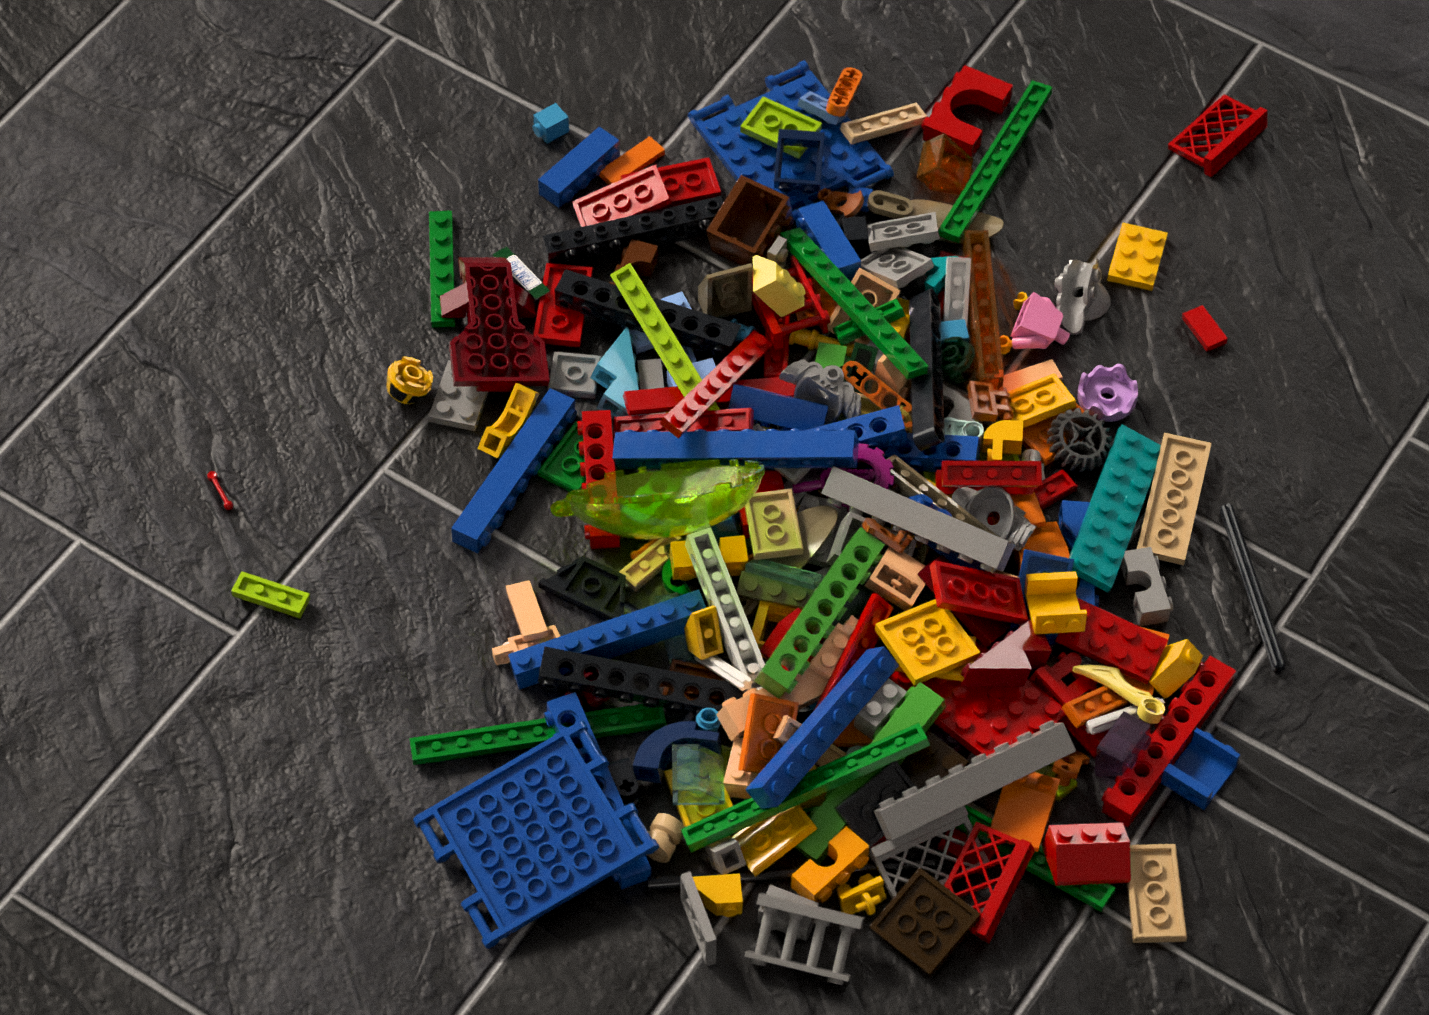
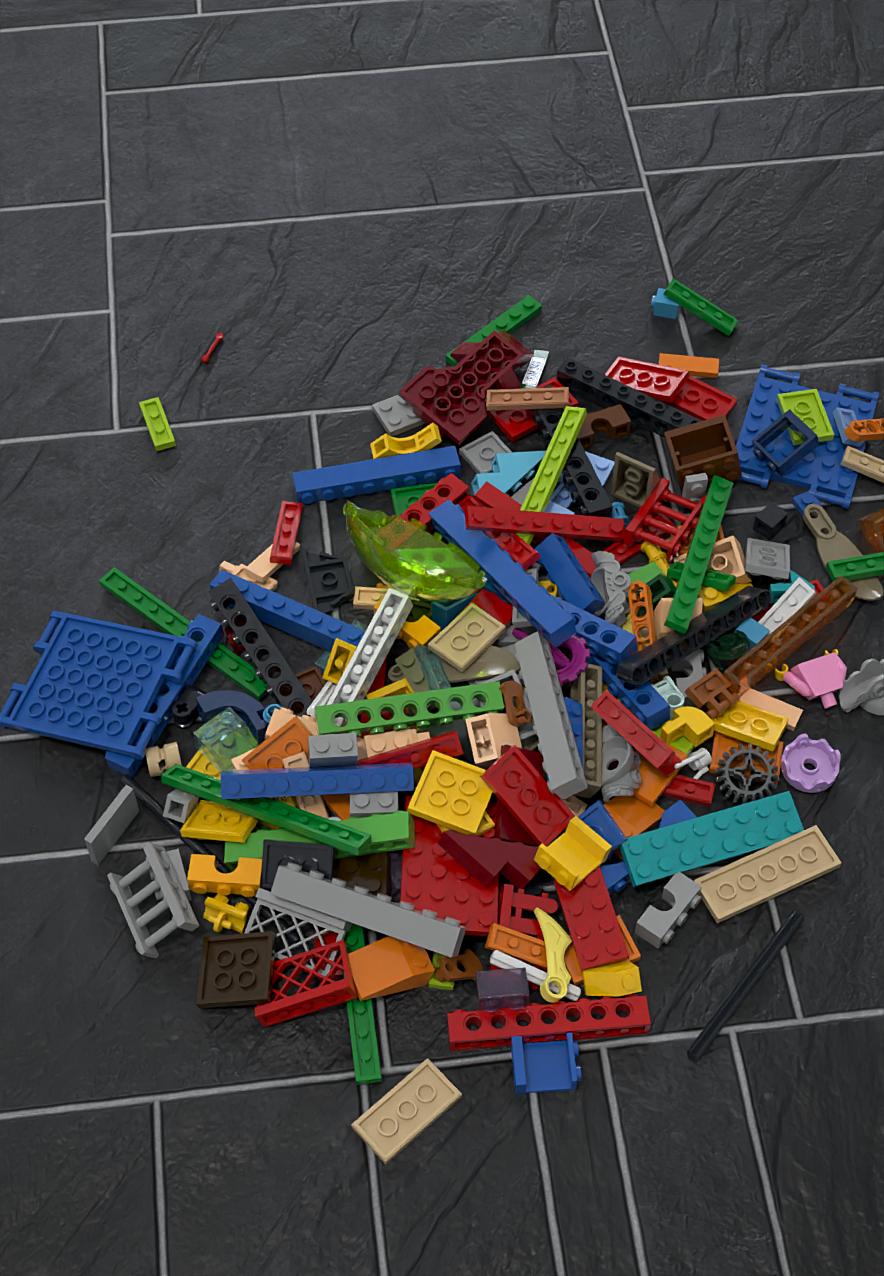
camera: 50 degrees right, 0 degrees up
yellow cone [386,356,433,404] -> none
blue brick [538,127,620,208] -> none
yellow slope [693,874,743,917] -> none
light yellow slope [753,255,805,318] -> none
blue brick [796,200,861,281] -> none
dark orange piece [817,188,864,218] -> none
light grey plate [867,212,939,252] -> none
red slope [1042,822,1131,886] -> none
none -> red tile [270,501,303,565]
none -> light grey brick [307,733,358,767]
none -> nougat tile [486,387,569,411]
none -> green tile [663,279,738,336]

